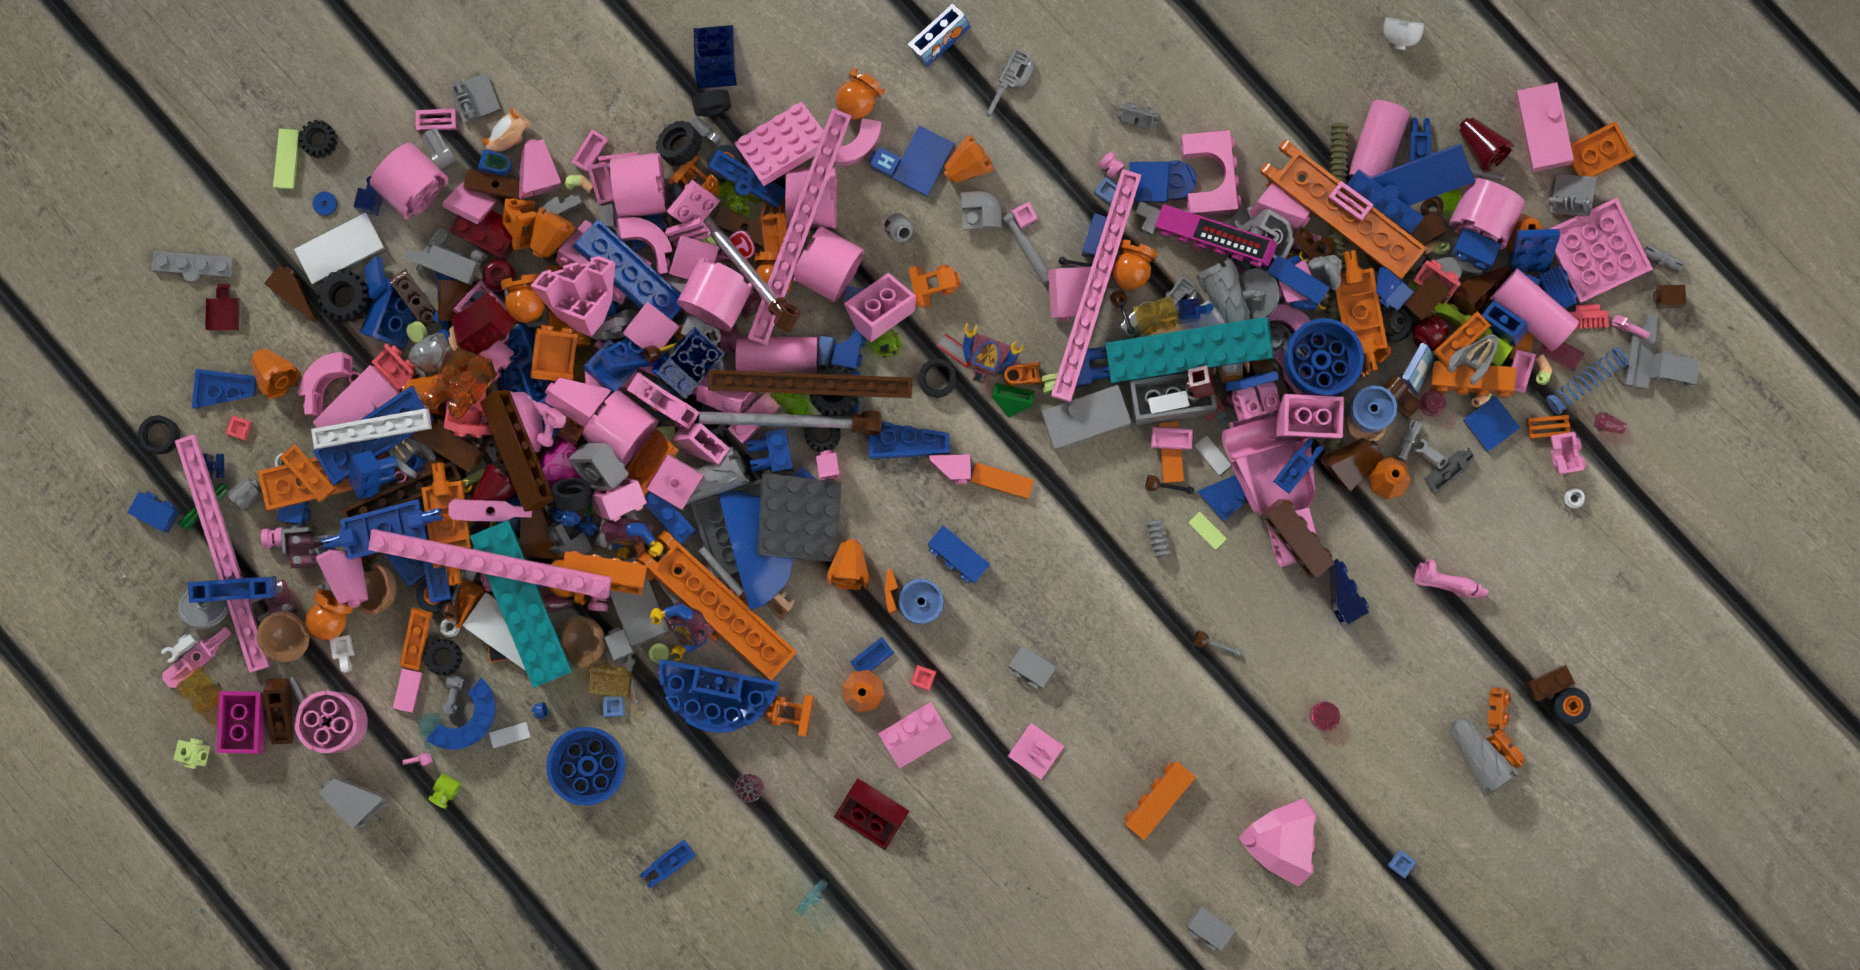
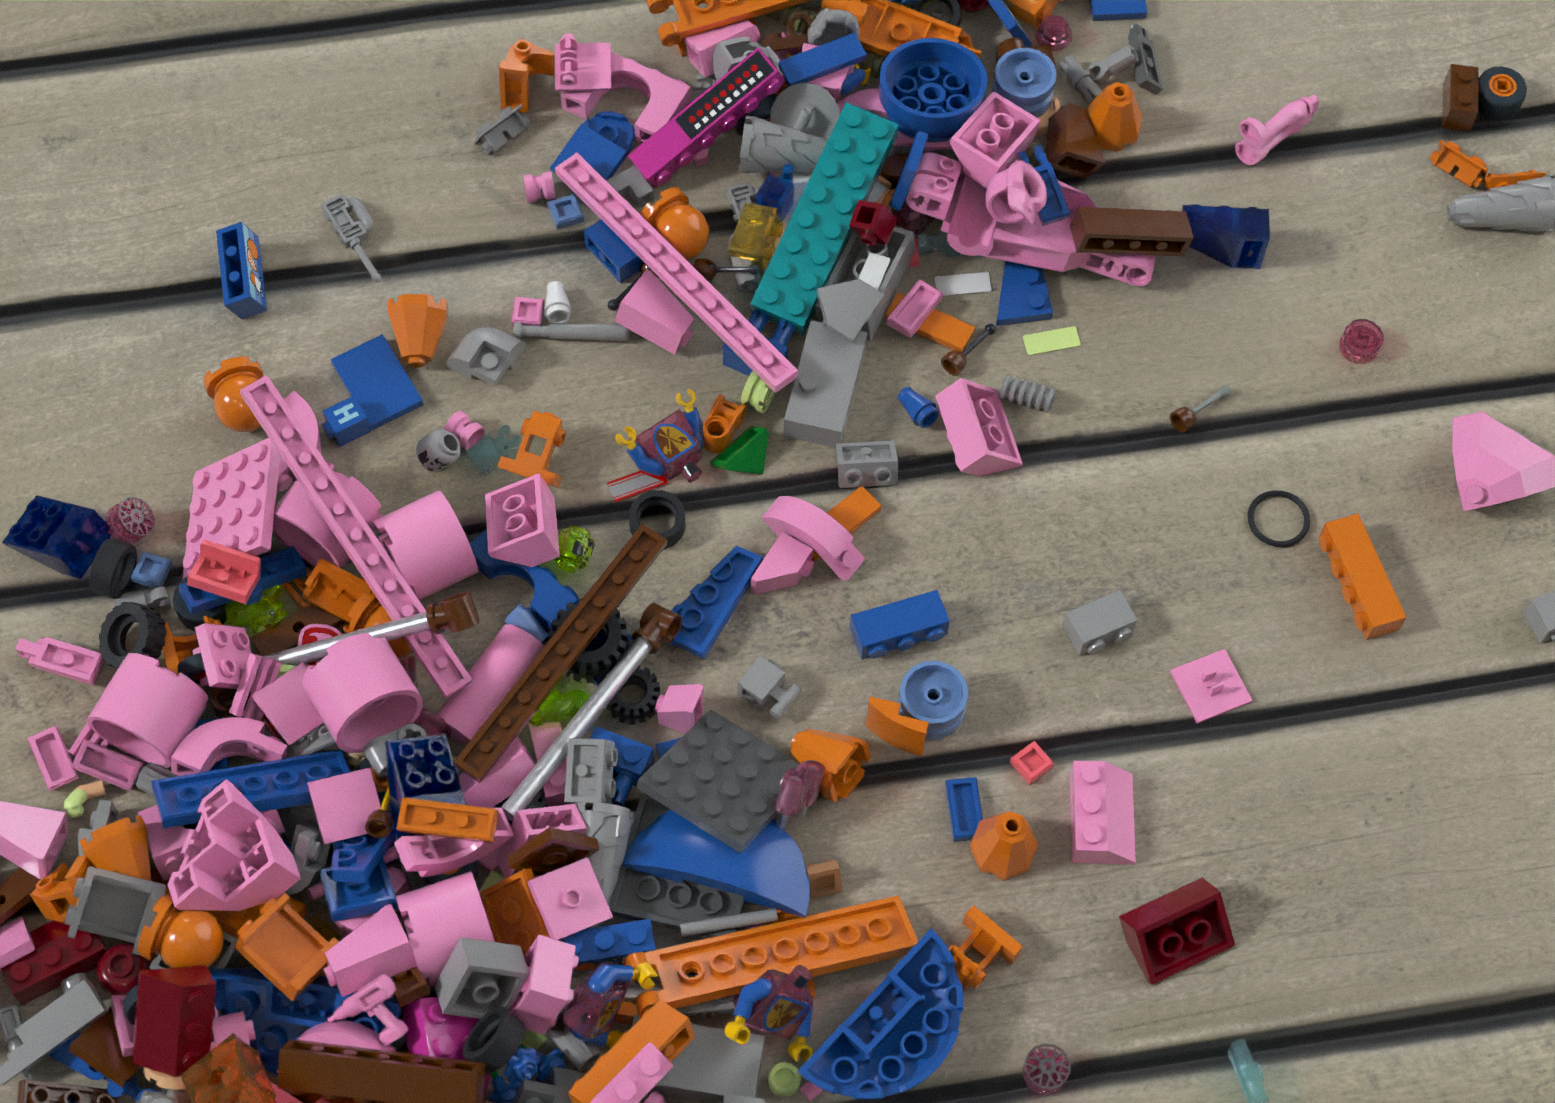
camera: 65 degrees left, 20 degrees down
none -> bright pink hinge [15,637,104,686]
none -> light grey panel [64,866,166,955]
none -> clear pink wheel [105,497,155,544]
none -> medium blue tile [131,551,173,589]
none -> coral bracket [187,540,261,604]
none -> orange tile [396,797,499,843]
none -> bright pink wheel [444,411,485,451]
none -> clear light blue plate [466,425,521,476]
none -> orange tile [499,38,555,113]
none -> reddish brown tile [507,827,600,875]
none -> white cone [544,281,573,324]
none -> bright pink hinge [555,33,611,91]
none -> light grey bracket [564,738,618,804]
none -> light grey brick [738,655,802,719]
none -> bright pink arch [761,496,865,580]
none -> clear pink piece [775,760,825,829]
none -> light grey slope [817,279,884,344]
none -> light grey bracket [836,440,898,488]
none -> blue cone [897,387,939,428]
none -> bright pink slope [935,378,1023,476]
none -> bright pink piece [985,160,1047,227]
none -> black tyre [1247,490,1310,547]

